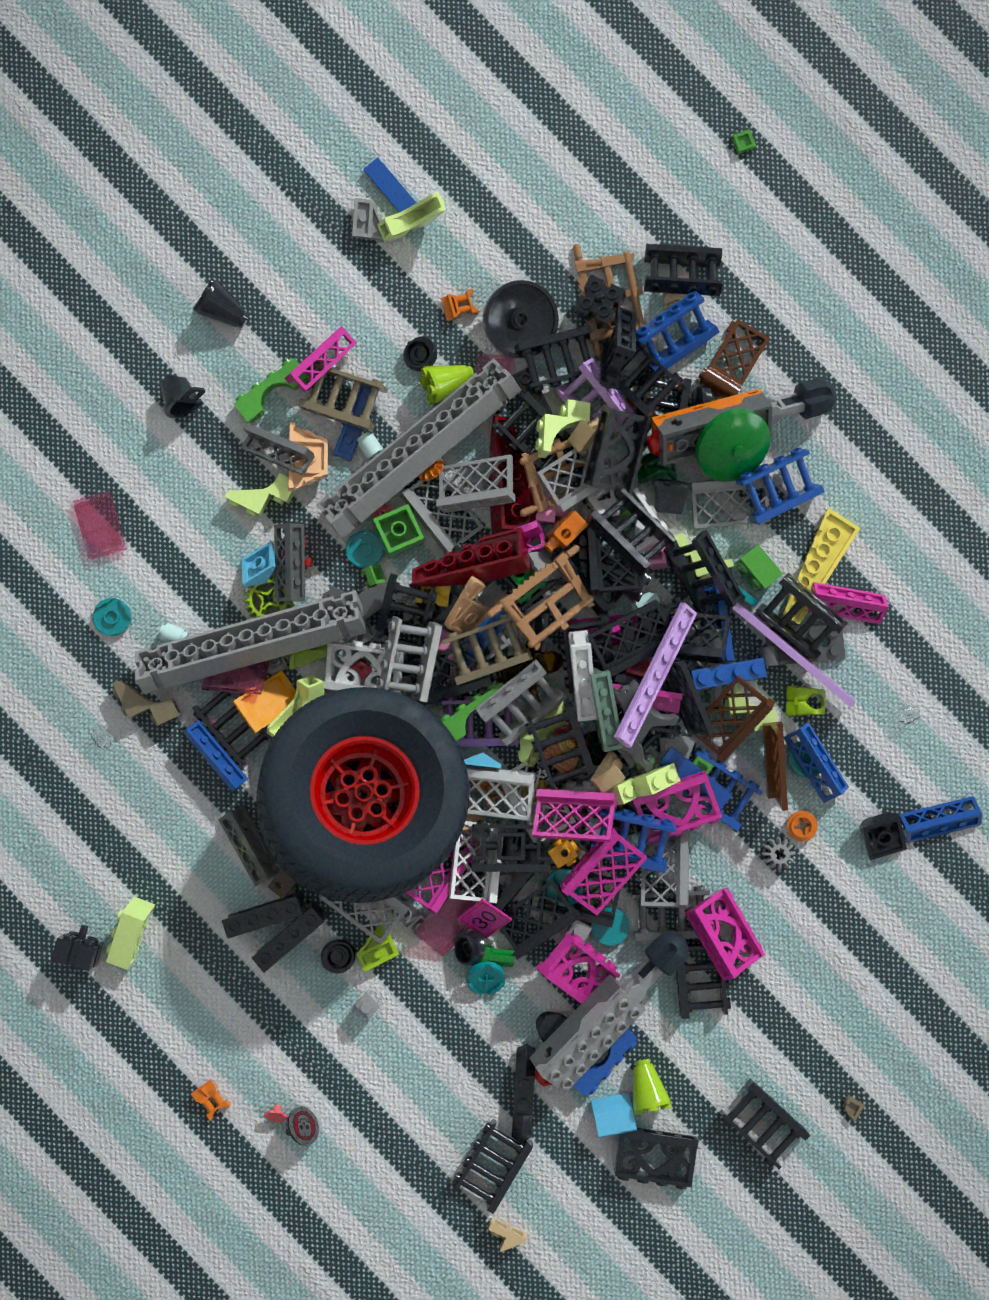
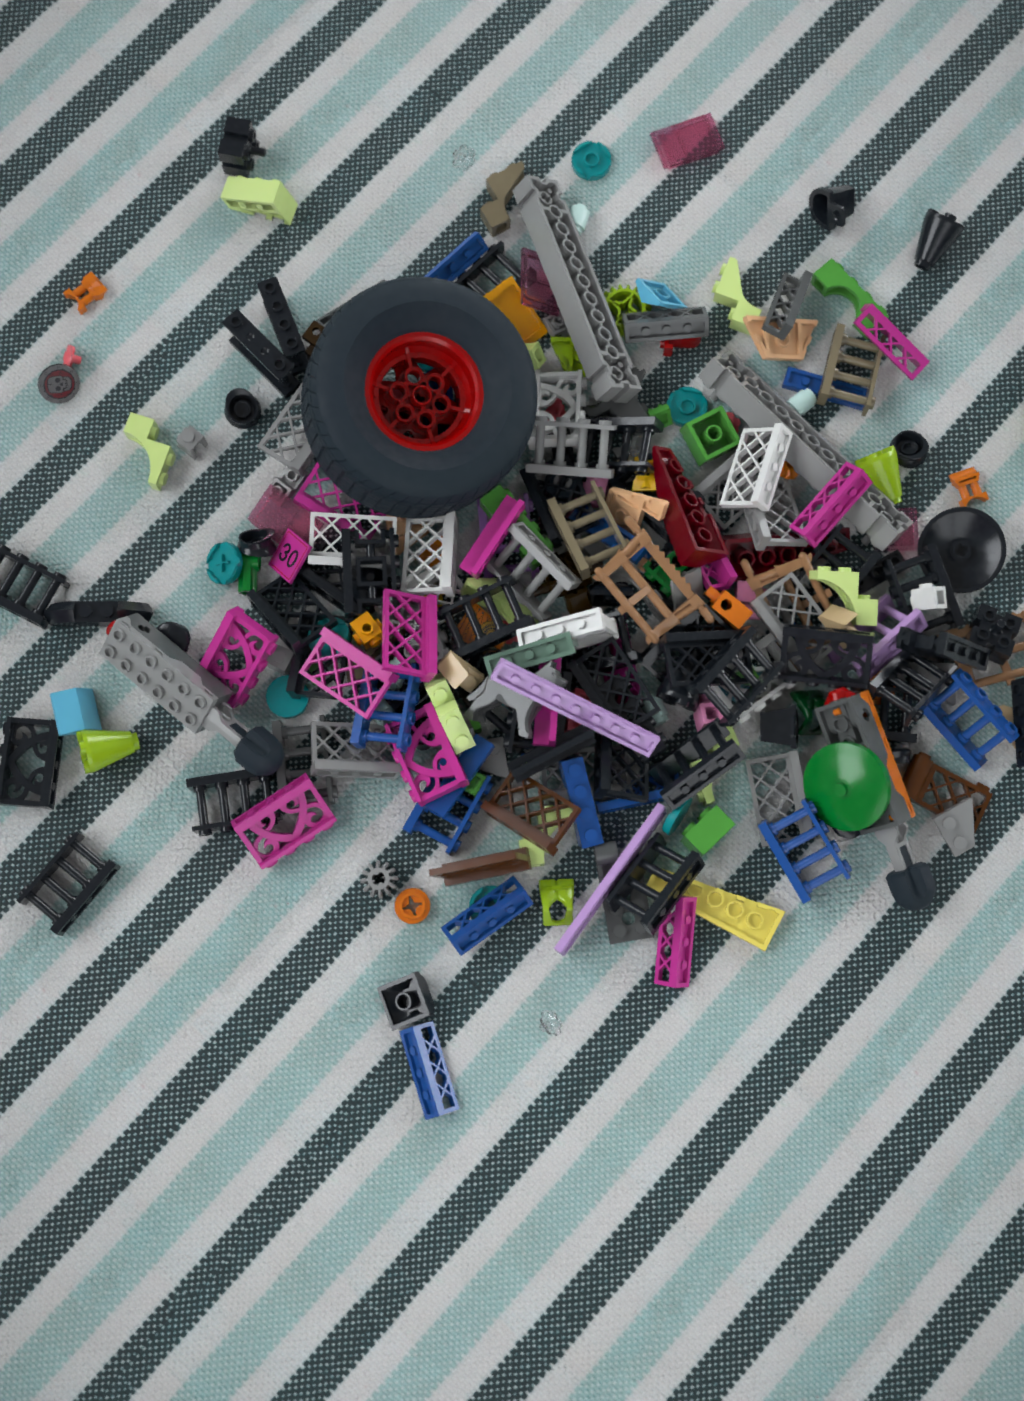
camera: 90 degrees right, 10 degrees down
lime wing [356,921,400,972] -> none
medium azure slope [464,753,501,769] -> none
blue arch [573,1028,637,1097] -> none
dark tan tile [844,1094,865,1122] -> none
none -> yellowish green arch [123,412,176,491]
none -> dark pink fence [459,495,525,580]
none -> white fence [719,423,793,511]
none -> dark pink fence [789,461,873,548]
none -> white brick [910,583,947,611]
none -> light grey wing [932,797,975,857]

